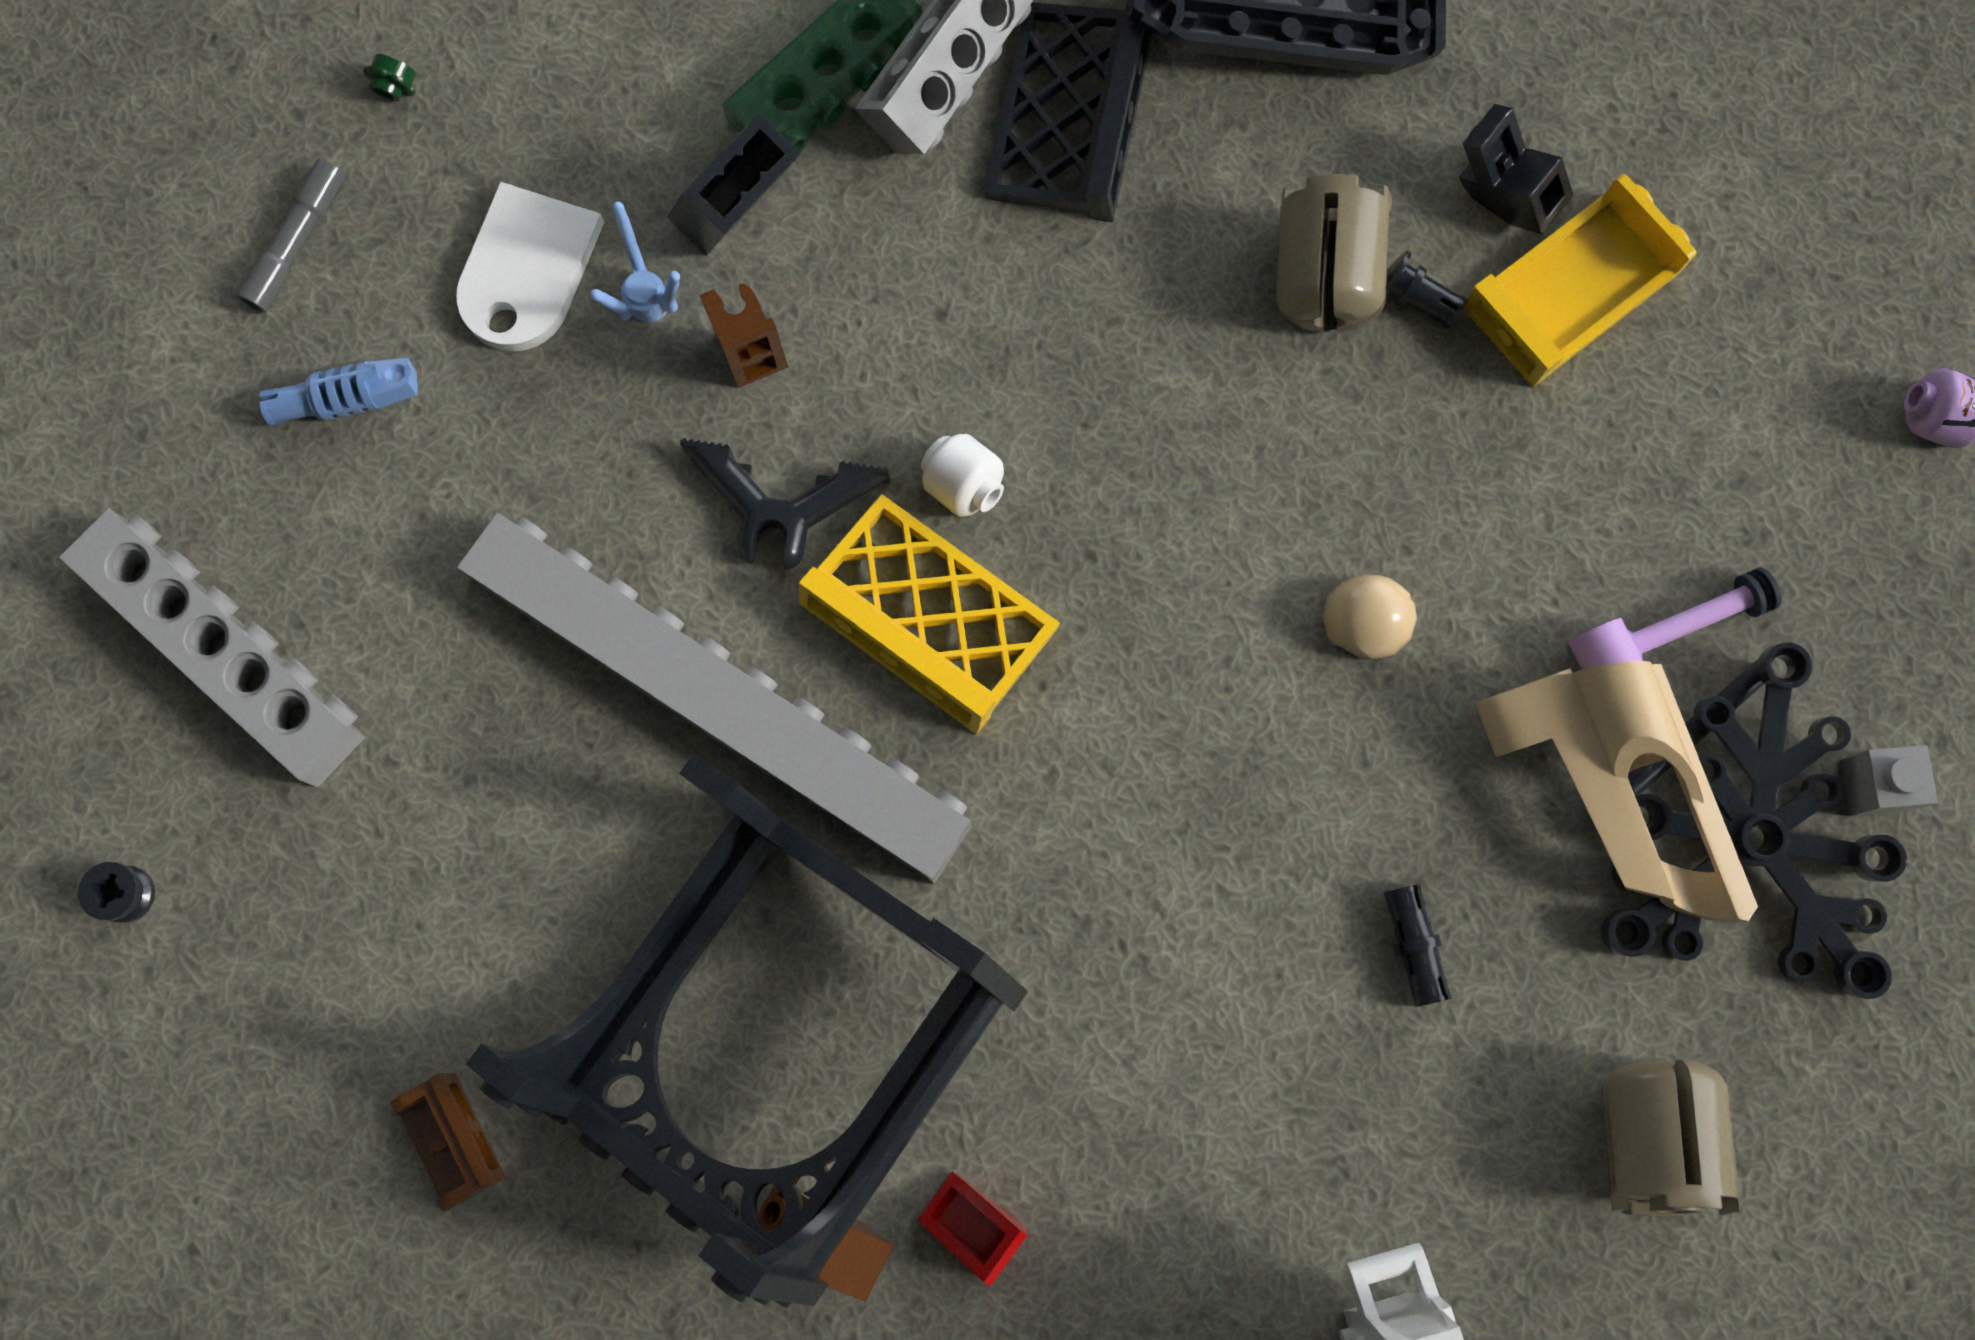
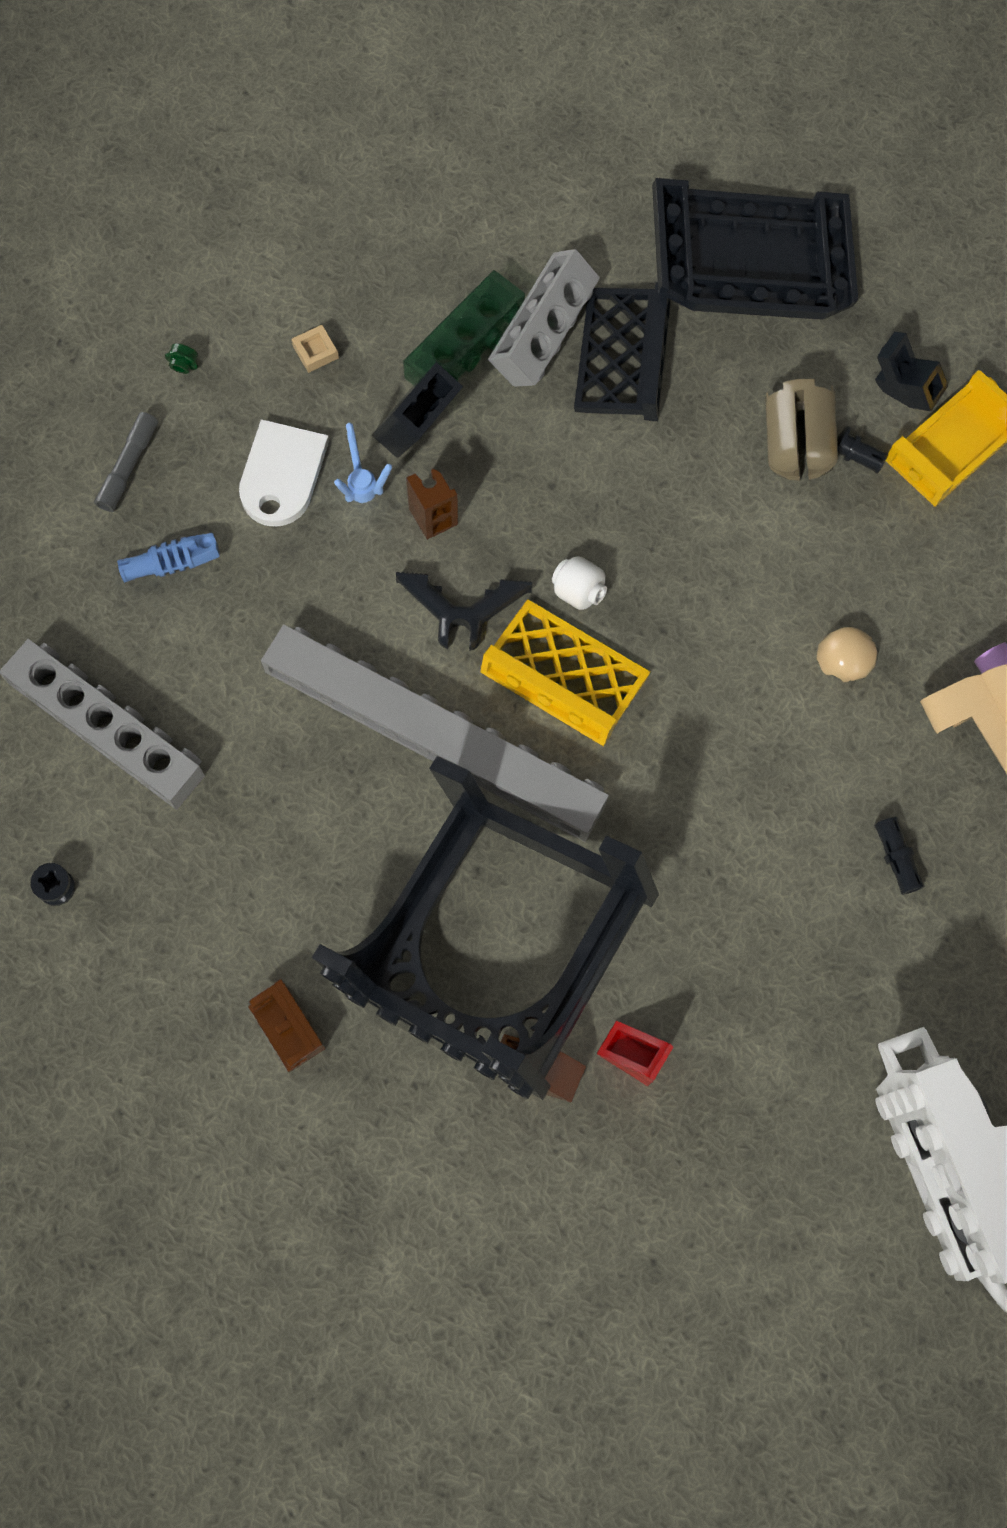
camera: 10 degrees left, 5 degrees down
none -> tan plate [291,325,339,373]

